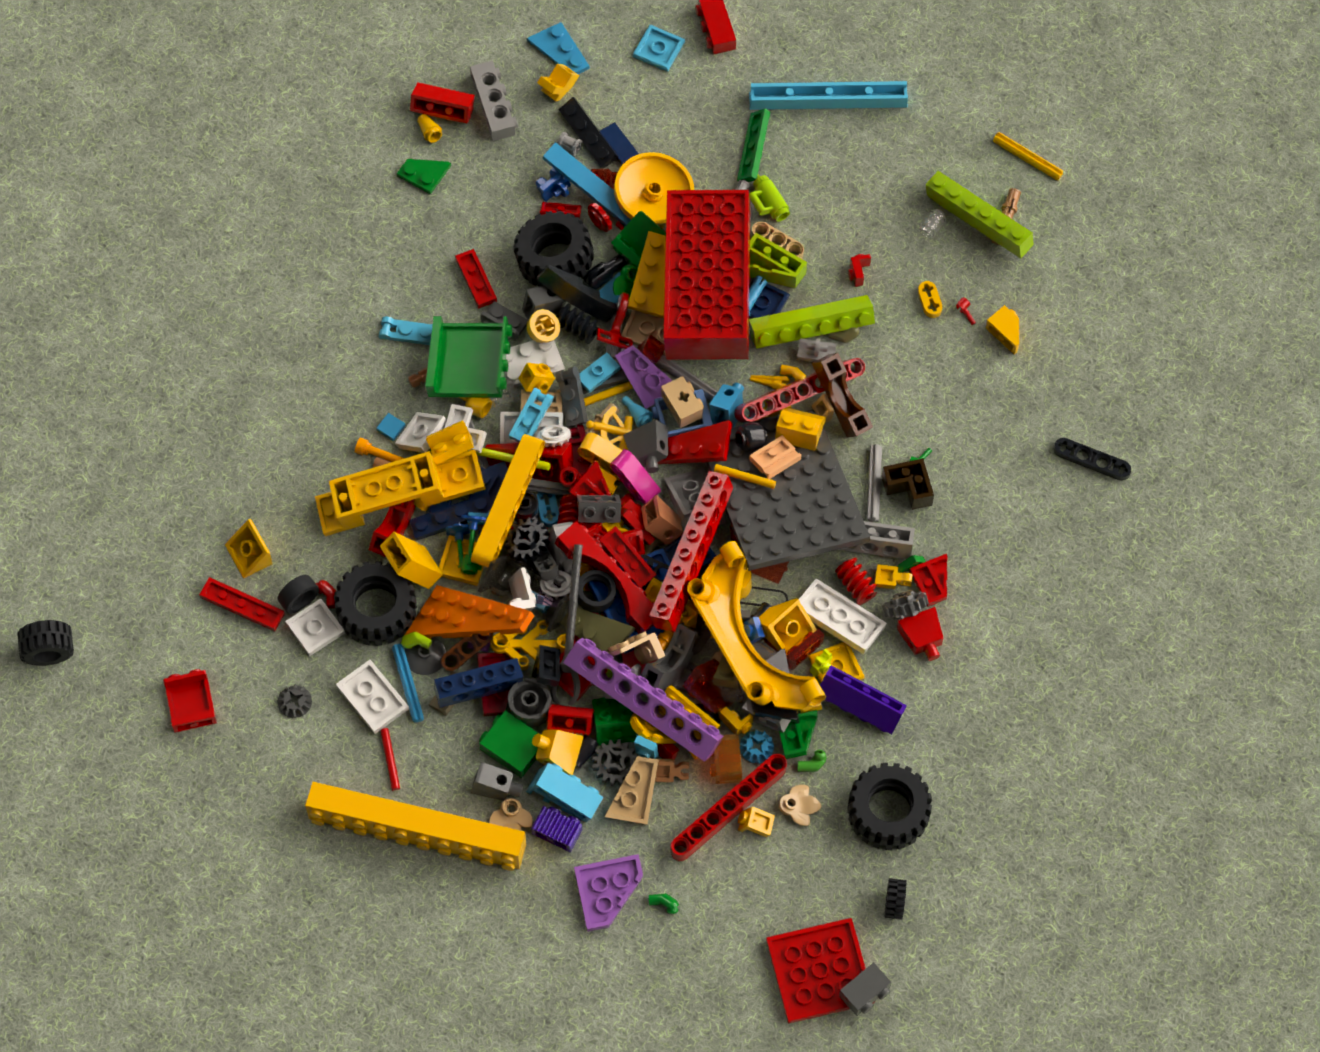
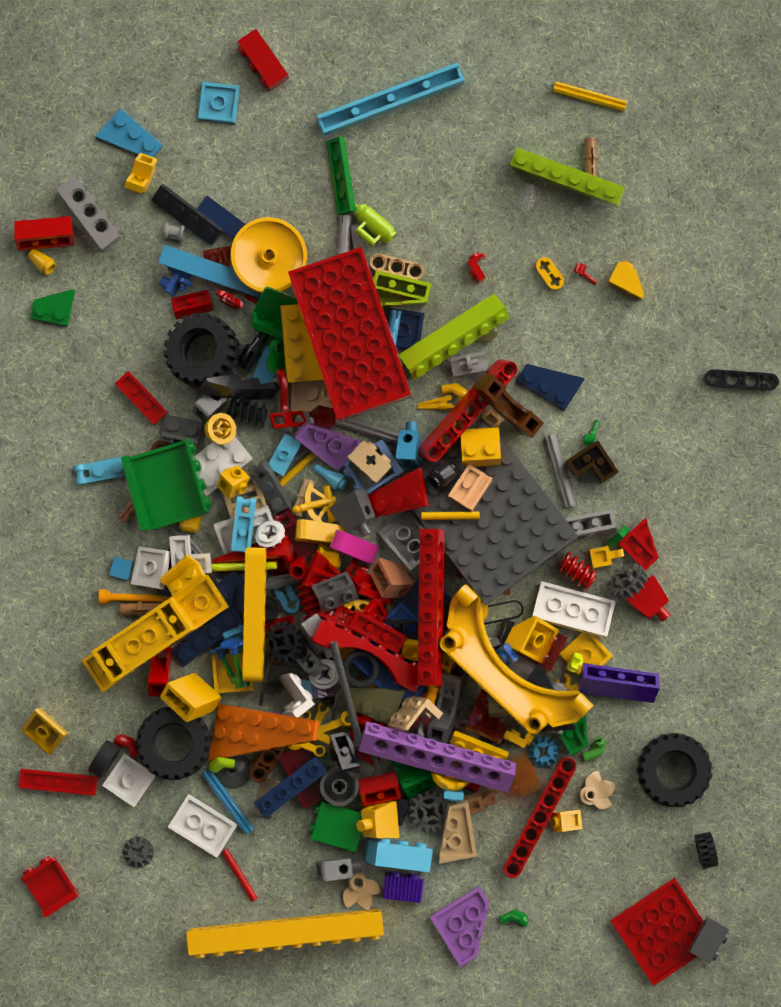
camera: 20 degrees left, 20 degrees up
none -> dark blue wing [516,364,585,411]

